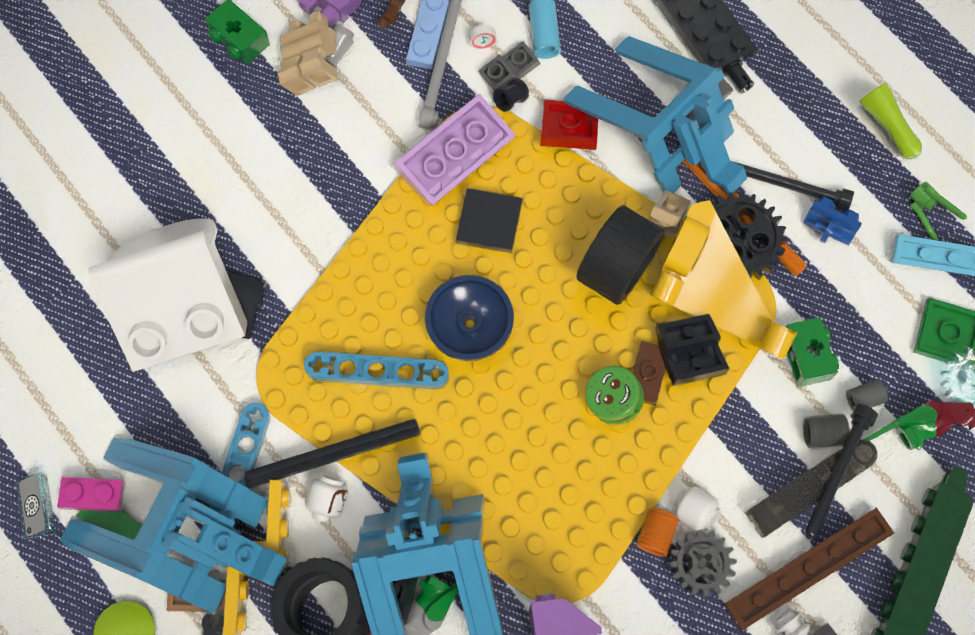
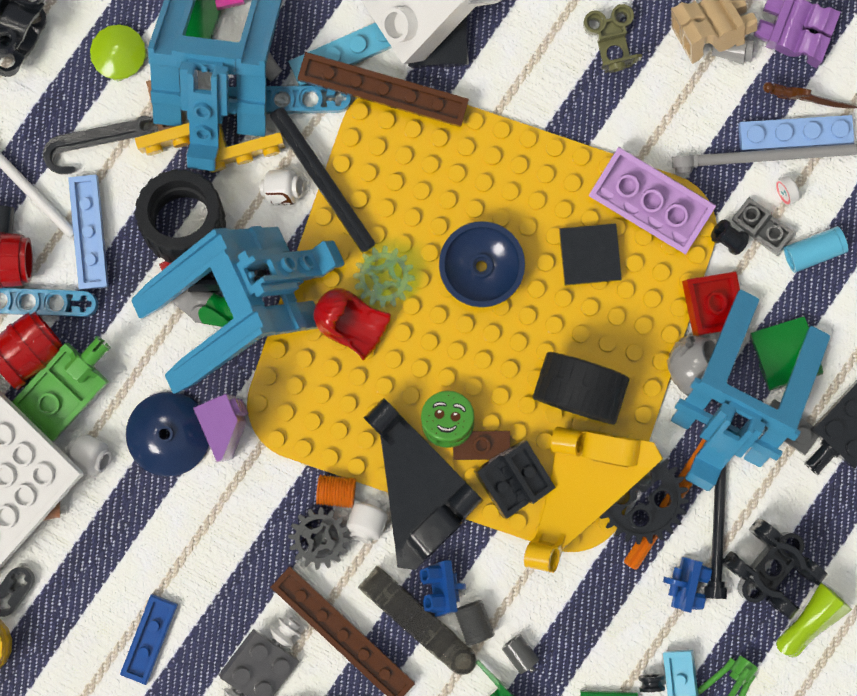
camera: 75 degrees right, 15 degrees up
dark azure beam [304,352,449,390] -> none
tan slope [650,189,691,238] -> none
green brick [785,317,839,388] -> none
black piece [805,404,878,539] -> none
none -> medium azure plate [288,23,392,86]
none -> reddish brown plate [298,52,469,127]
none -> red piece [313,288,391,361]
none -> clear light blue gear [353,246,415,308]
none -> black panel [363,398,483,570]
none -> blue hips [420,560,467,617]
none -> olive piece [583,4,642,73]
none -> black bush [638,674,665,692]
none -> light grey piece [667,335,716,396]
none -> black piece [721,518,828,619]
none -> green slope [750,317,823,391]

